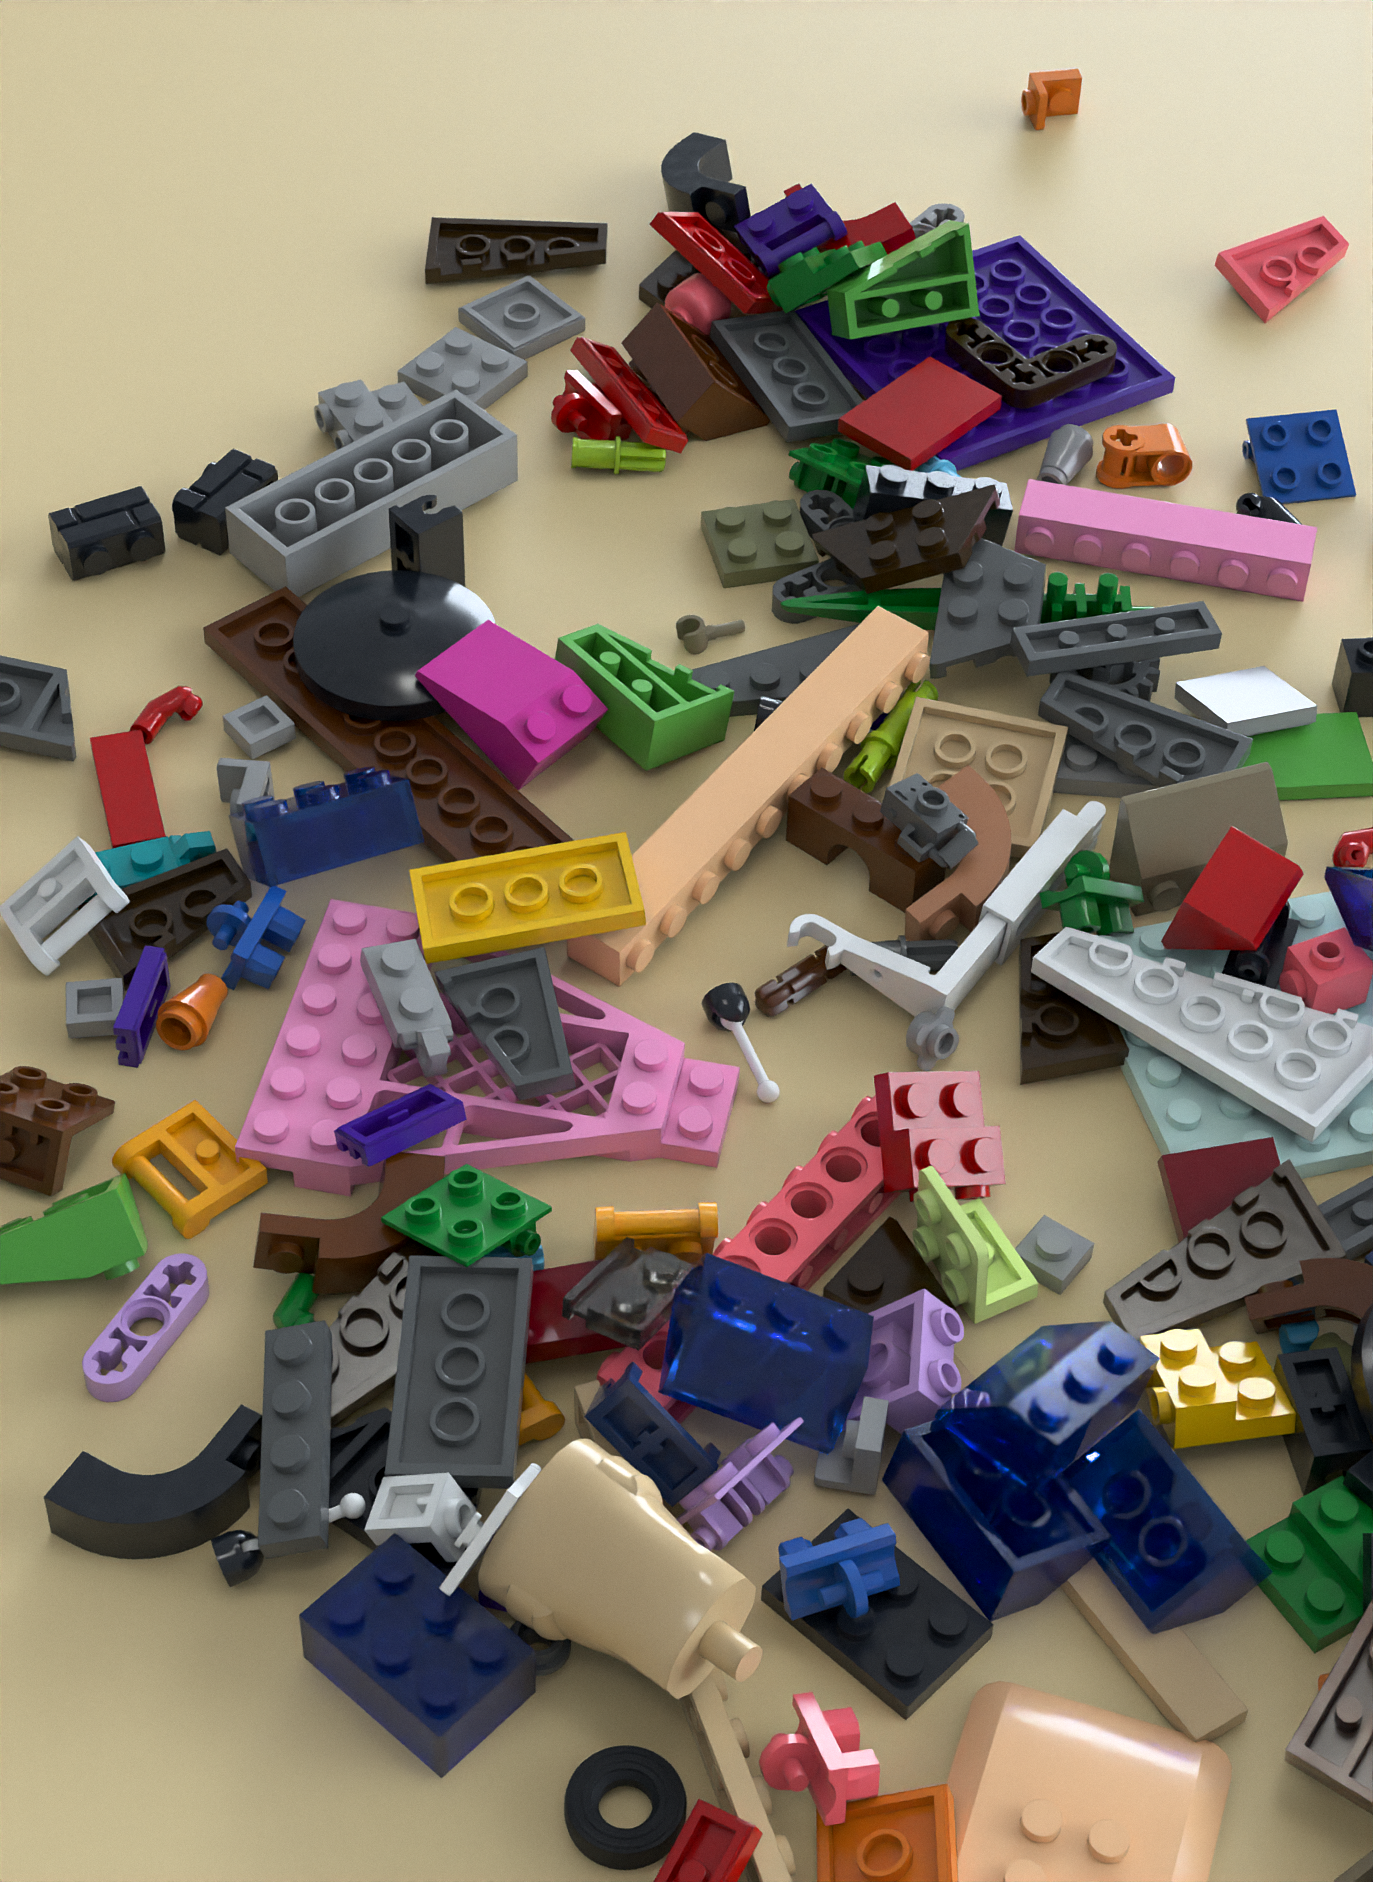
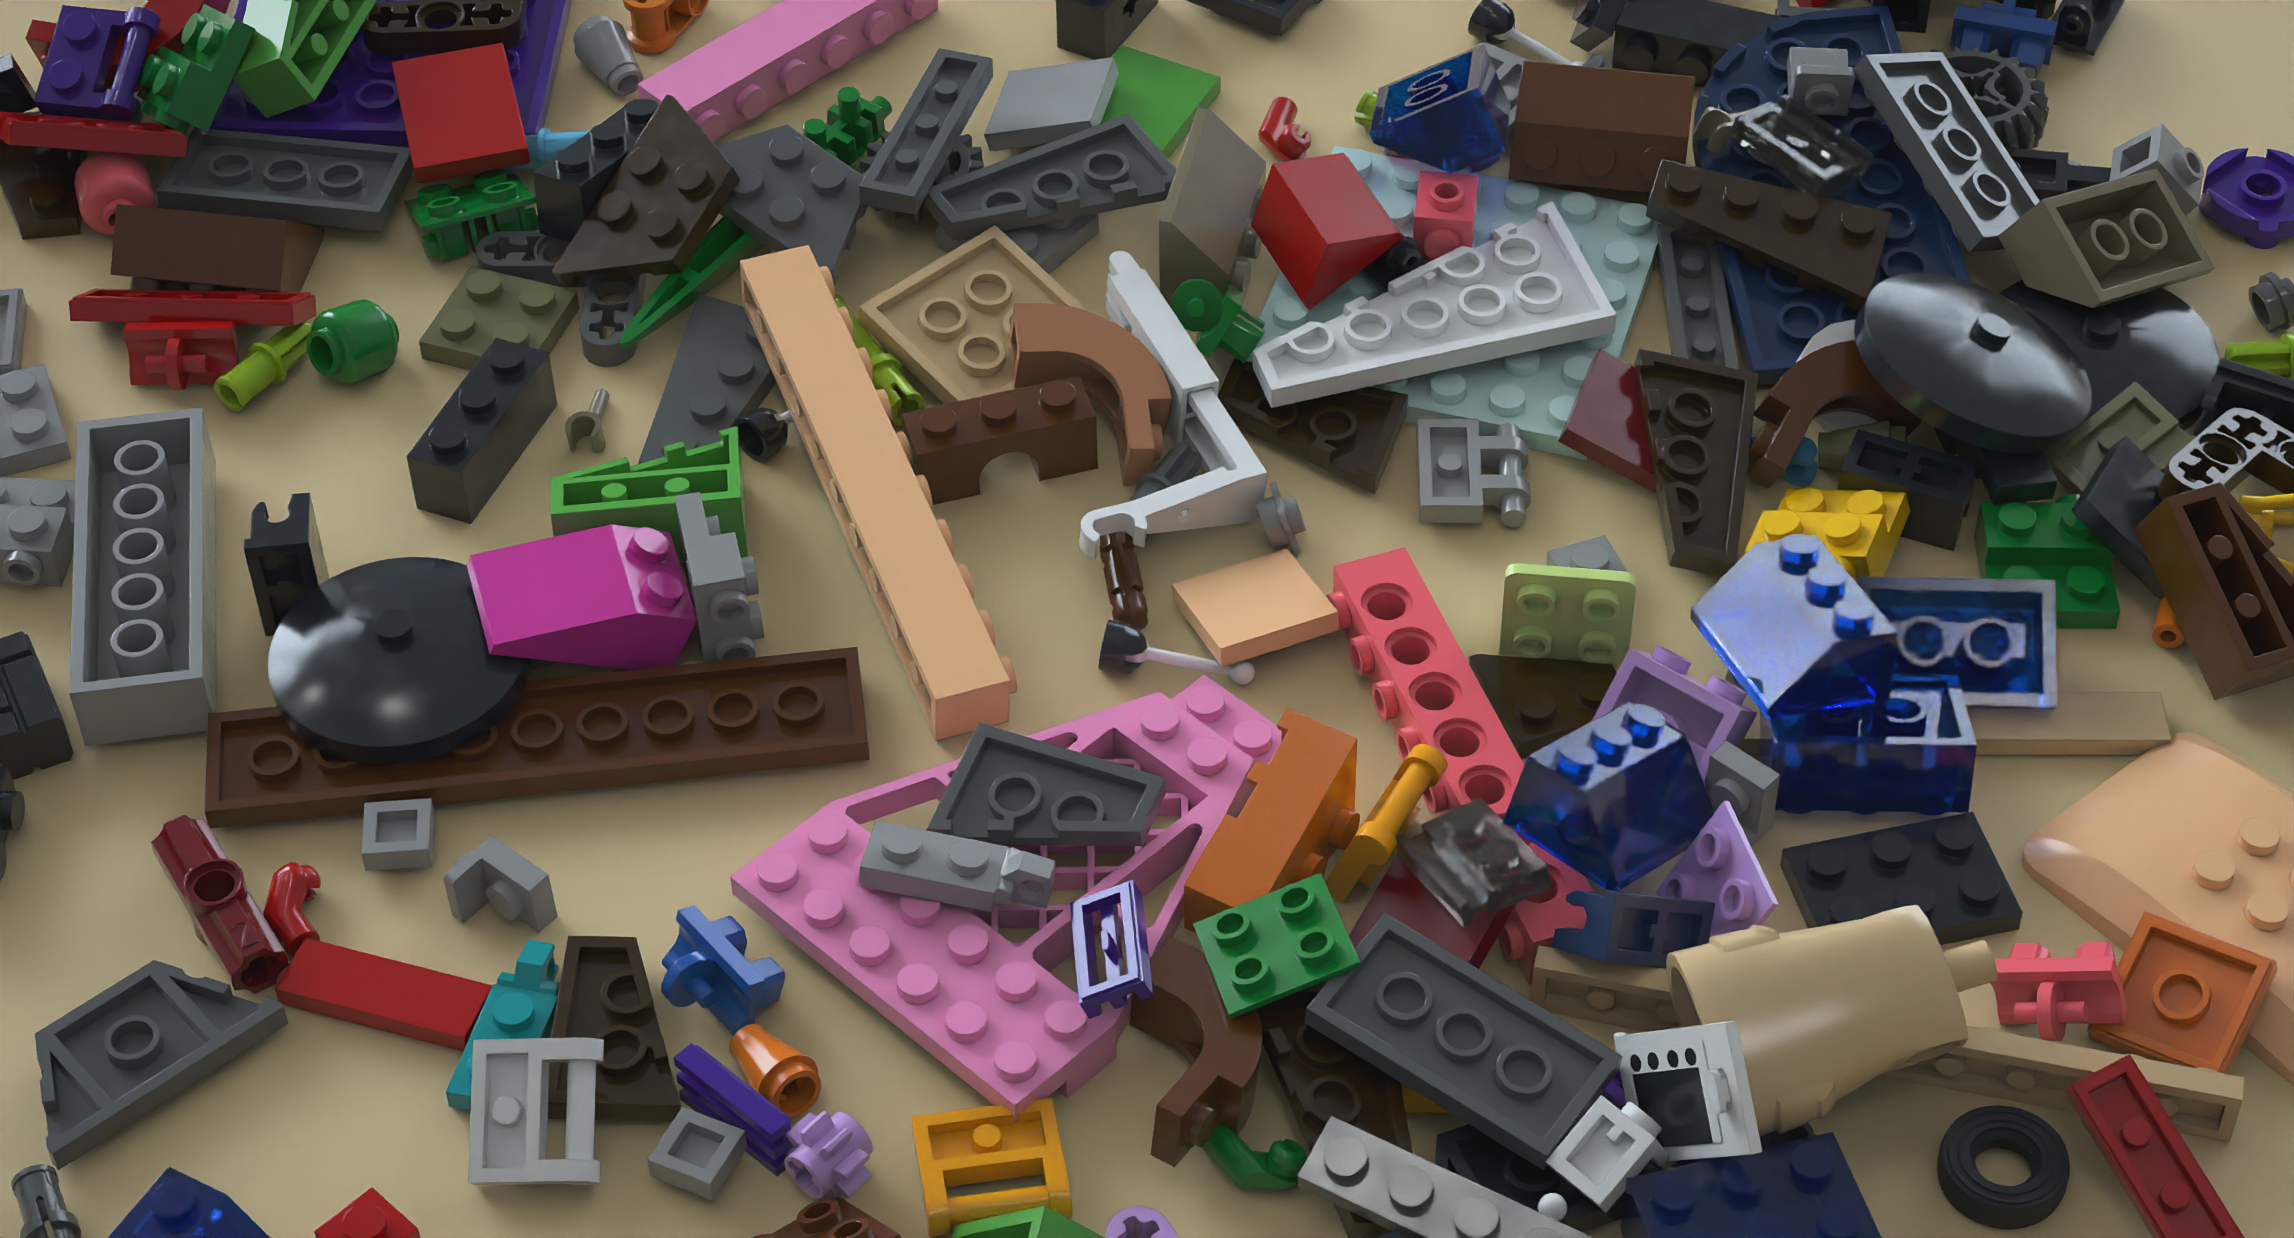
camera: 55 degrees left, 0 degrees up
clear blue brick [228,766,424,887] -> none
yellow plate [409,832,646,964] -> none
blue hips [778,1518,900,1620] -> none
plate [874,1071,1006,1202] -> none
dark grey piece [880,773,979,870] -> none
none -> dark red piece [151,814,289,994]
none -> green head [307,299,399,385]
none -> black brick [406,337,557,524]
none -> light grey plate [675,492,764,663]
none -> lavender gear [784,1111,873,1199]
none -> light nougat tile [1172,549,1340,667]
none -> orange wedge [1184,708,1360,934]
none -> light grey plate [1416,419,1531,527]

